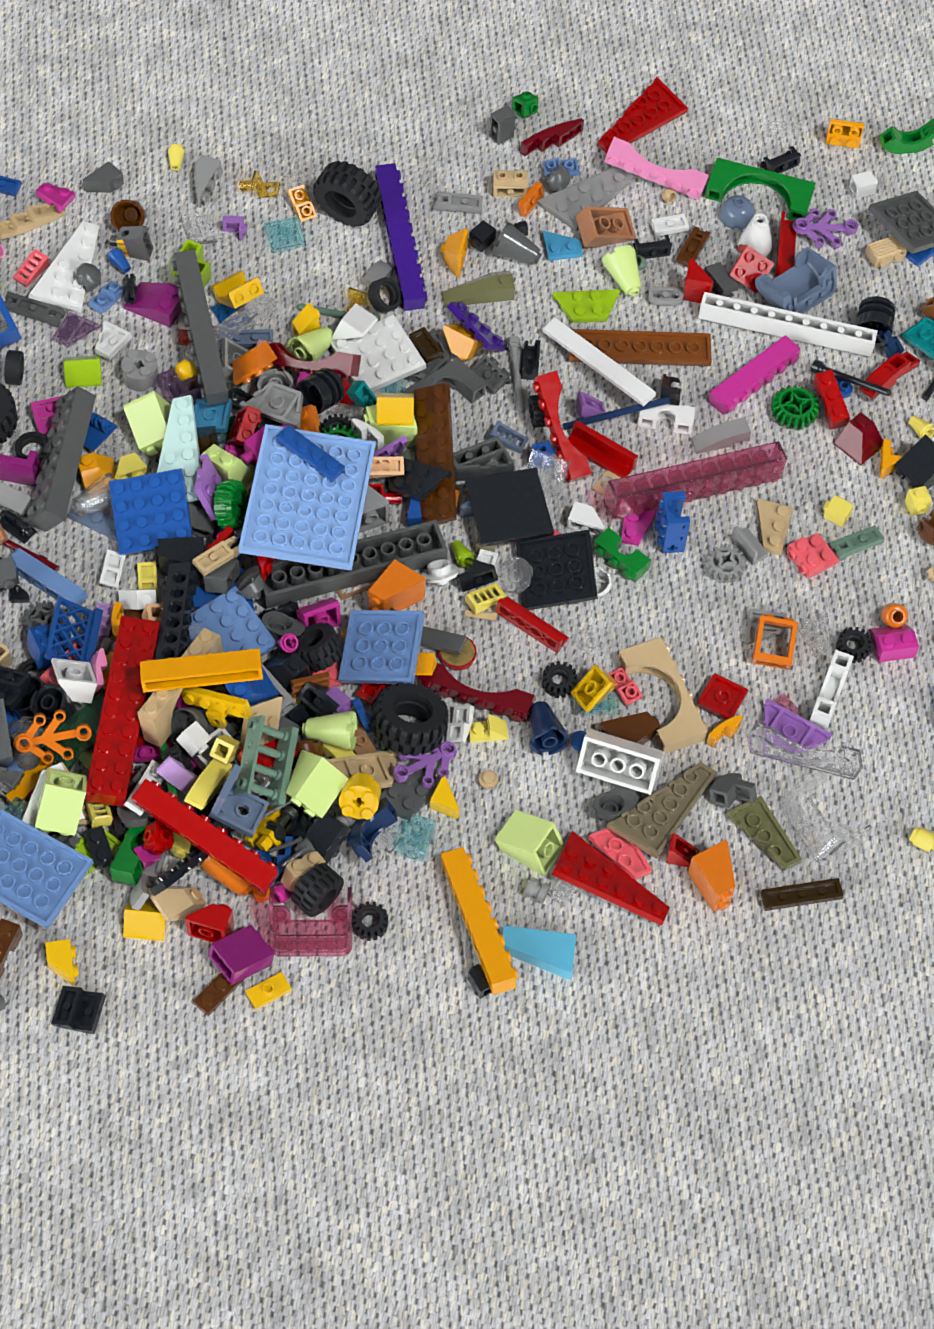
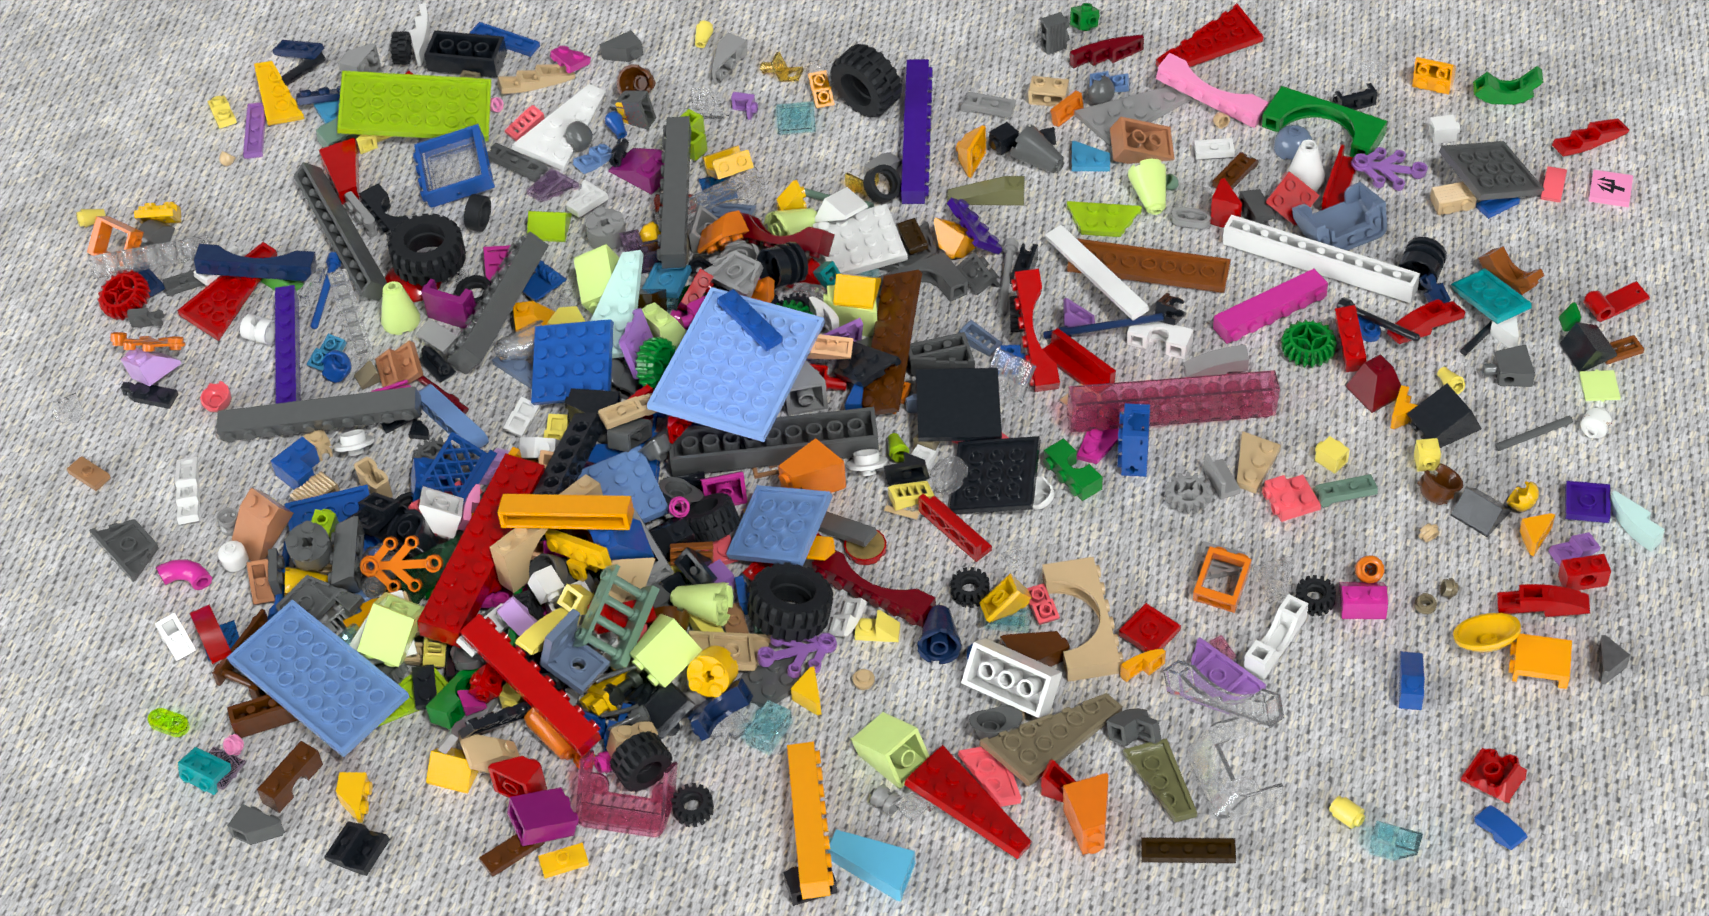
camera: 20 degrees right, 10 degrees down
white slope [567,501,604,538] -> none
black hinge [632,234,672,259] -> none

